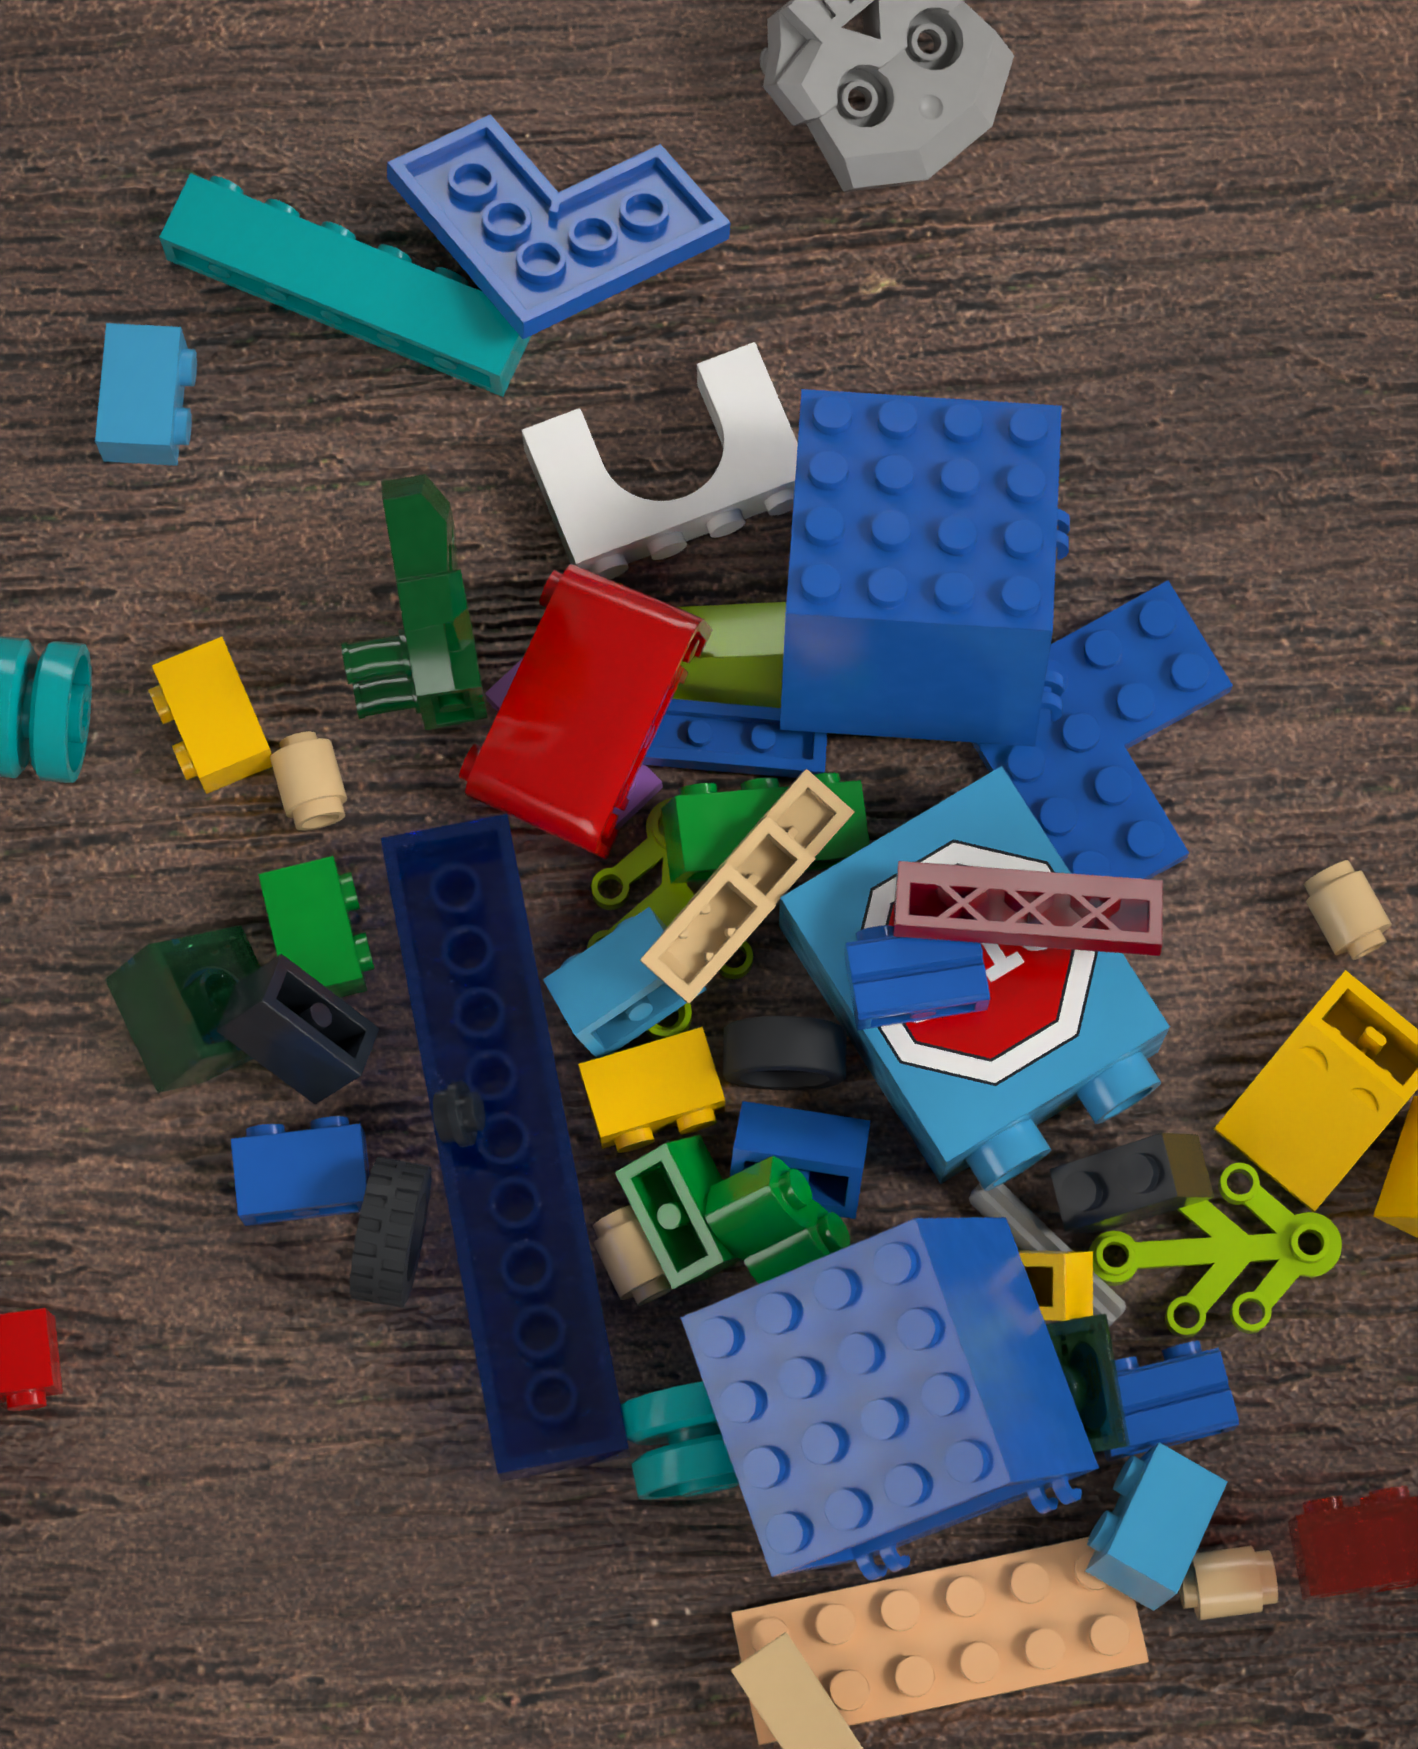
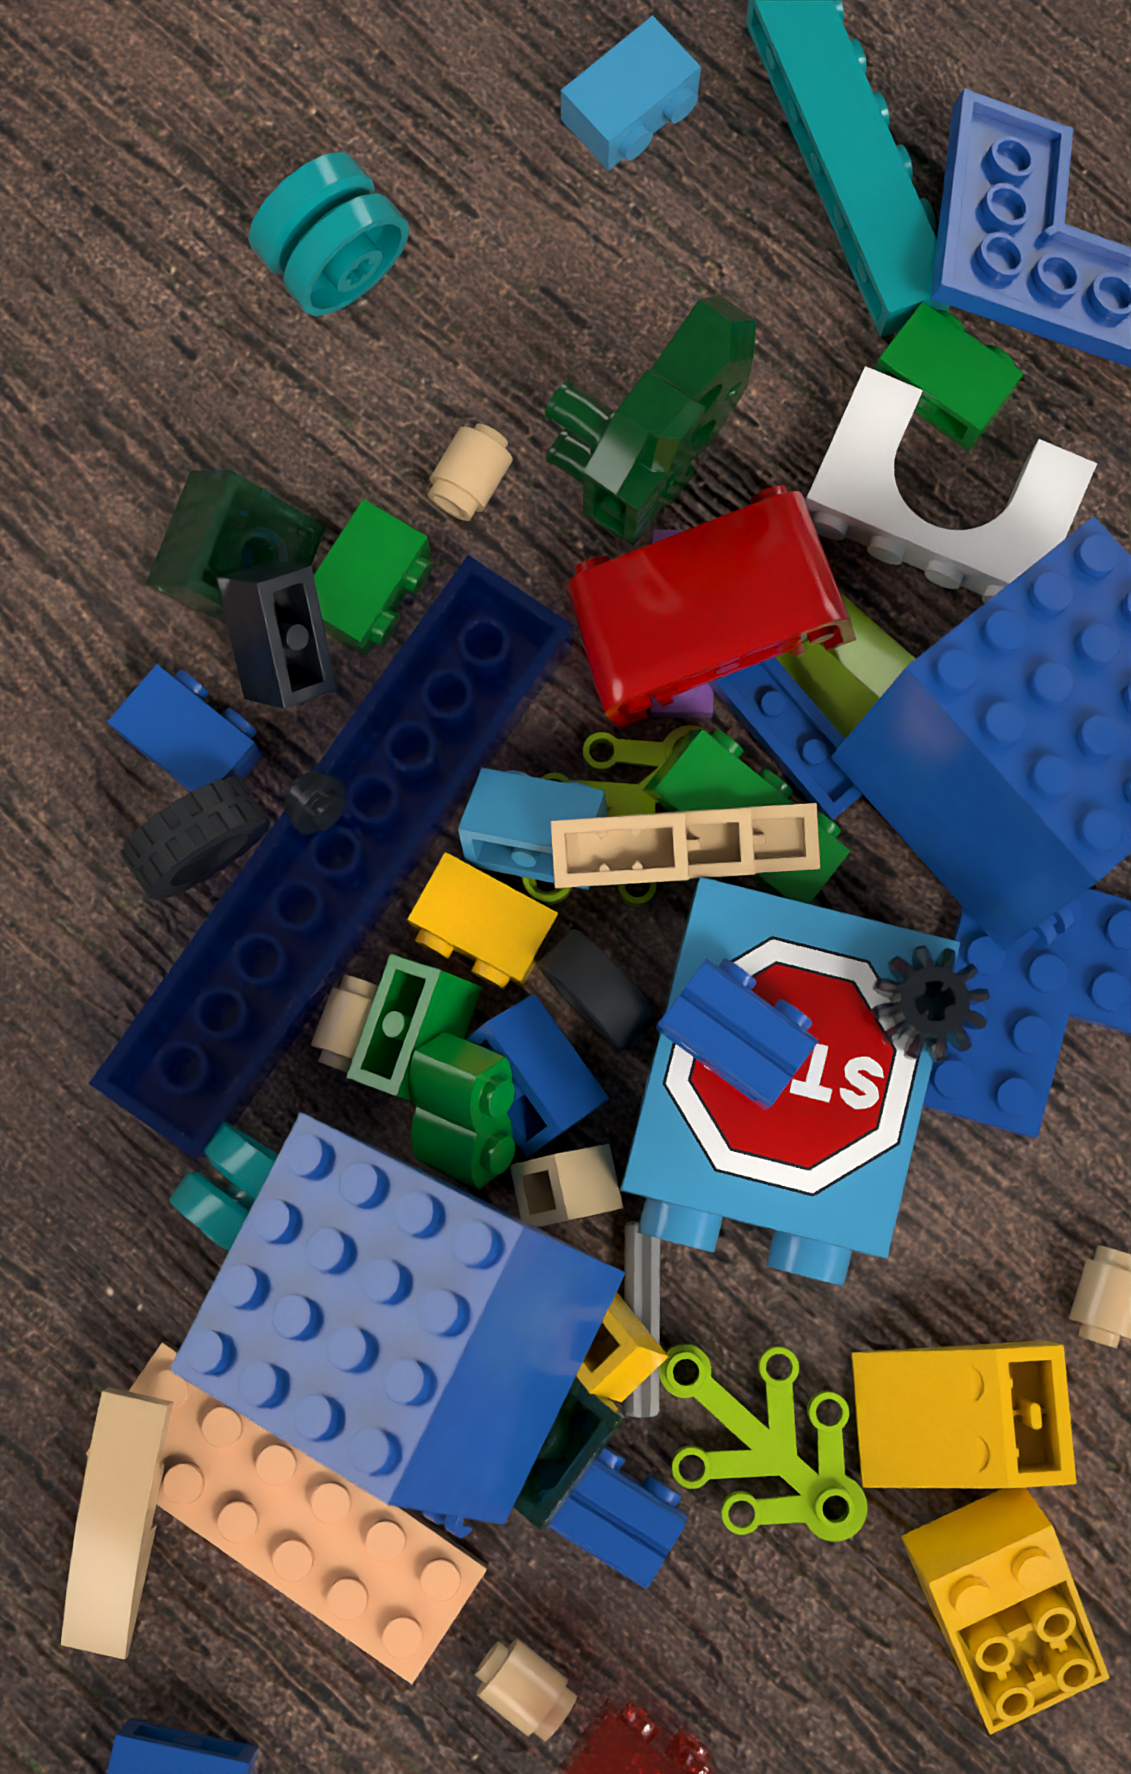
camera: 45 degrees right, 5 degrees up
yellow brick [148,636,272,794] -> none
fence [893,861,1163,956] -> none
black brick [1050,1133,1214,1233] -> none
dark azure brick [1085,1442,1227,1611] -> none
none -> tan brick [510,1144,623,1227]
none -> black gear [871,945,989,1063]
none -> green brick [875,302,1024,452]

